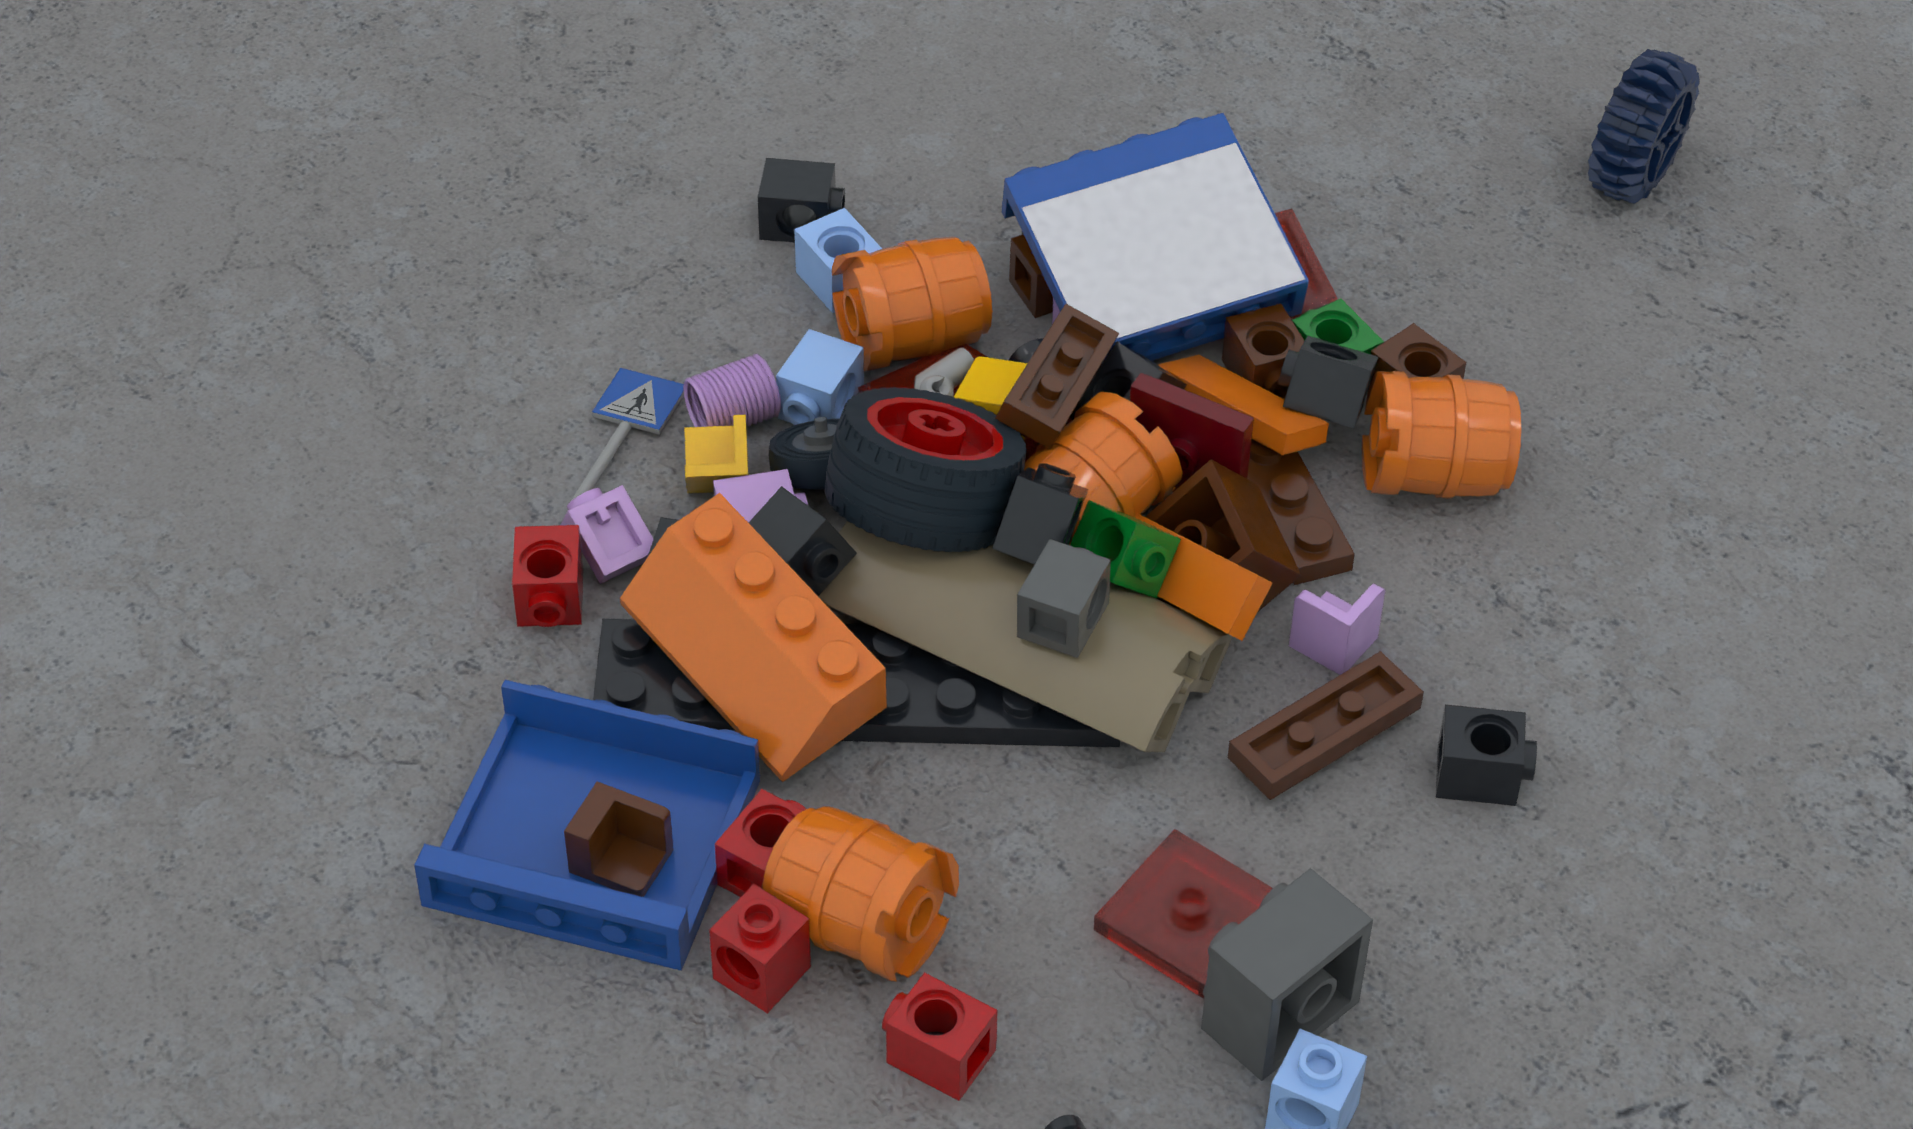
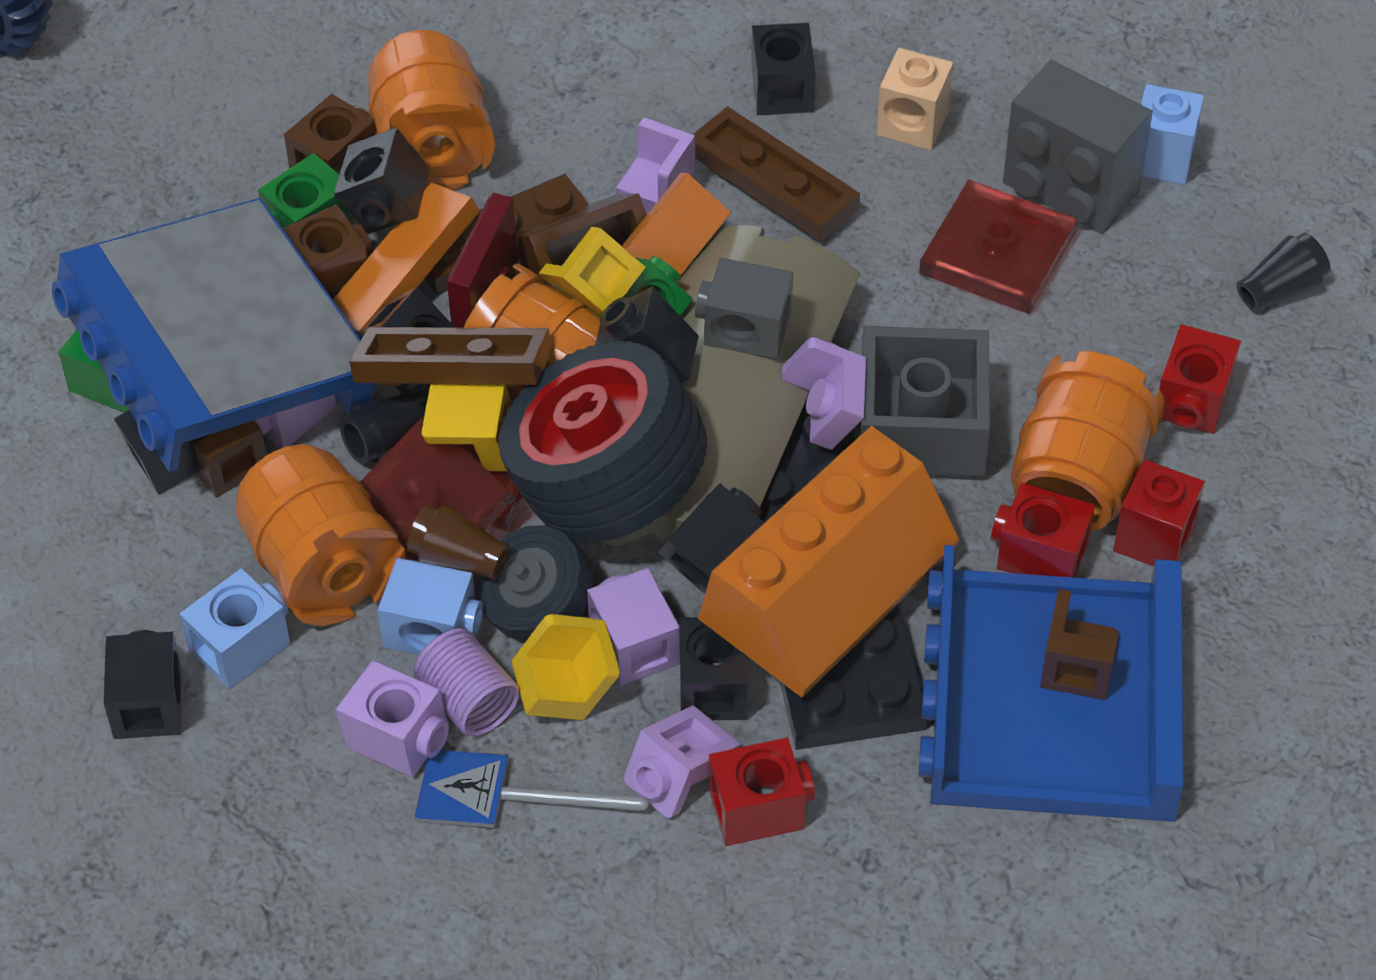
camera: 100 degrees left, 5 degrees up
light grey arm [914,348,974,397] -> none
none -> lavender brick [335,660,449,778]
none -> reddish brown cone [407,504,510,580]
none -> yellow panel [539,227,646,315]
none -> lavender bracket [781,337,866,450]
none -> dark grey brick [859,326,990,476]
none -> light nougat brick [877,47,954,150]

